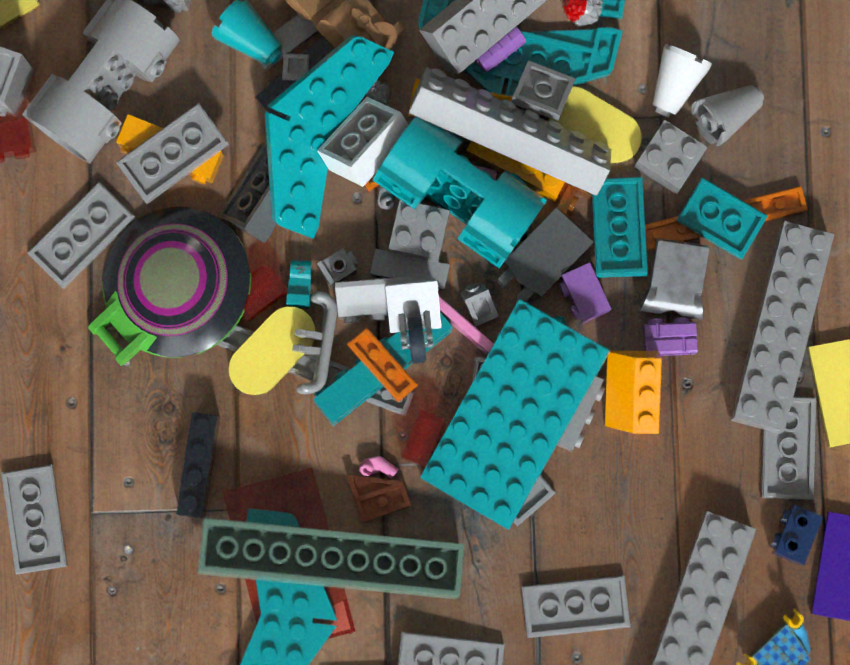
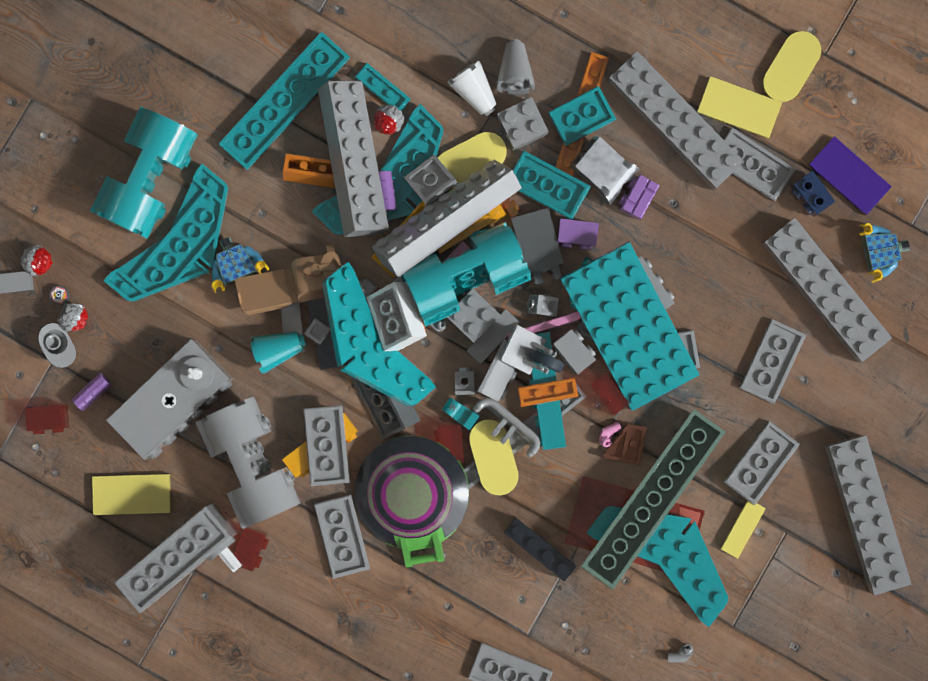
camera: 65 degrees left, 5 degrees up
light orange slope [605,350,662,434] -> none
none -> light grey brick [552,329,596,375]

